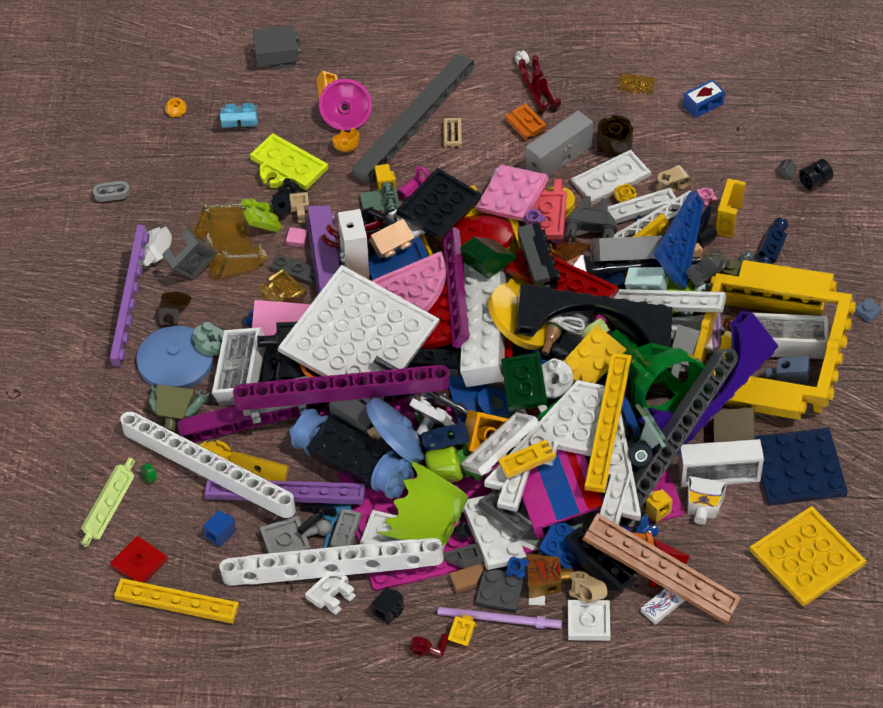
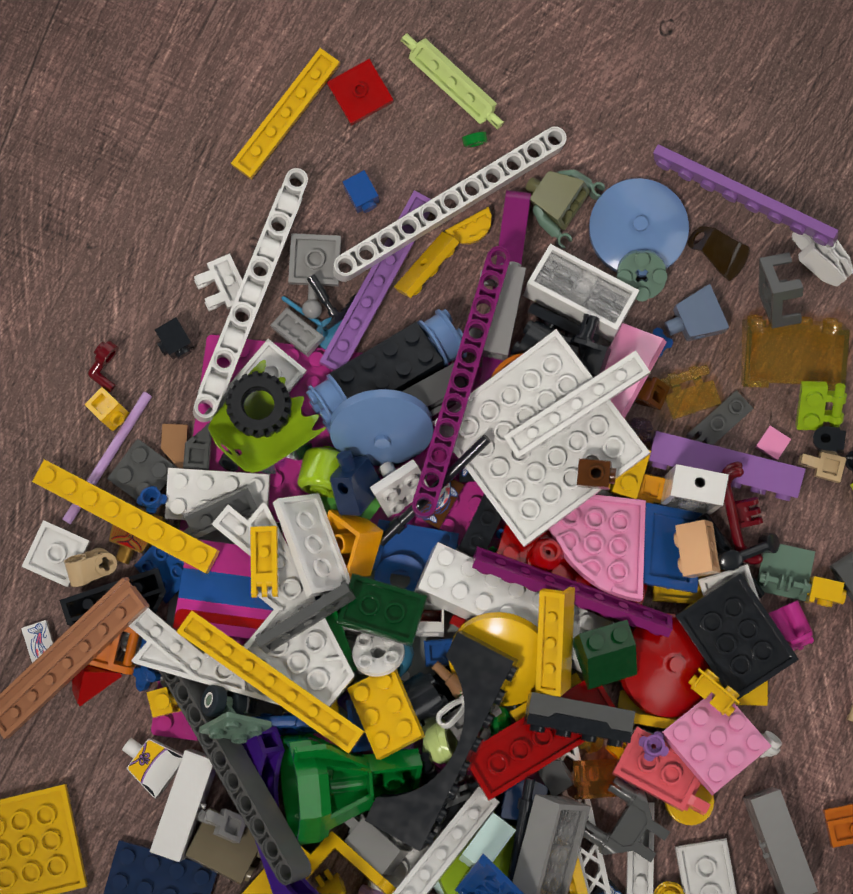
camera: 115 degrees right, 30 degrees up
none -> yellow plate [32,459,220,574]
none -> light grey plate [198,809,246,843]
none -> black tyre [226,371,292,438]
none -> dark grey hinge [255,580,356,654]
none -> white plate [503,350,651,459]
none -> red plate [531,538,564,570]
none -> yellow panel [535,587,575,697]
none -> reddish brown brick [577,459,616,490]
none -> sand blue torso [664,284,729,341]
none -> yellow hinge [688,668,741,717]

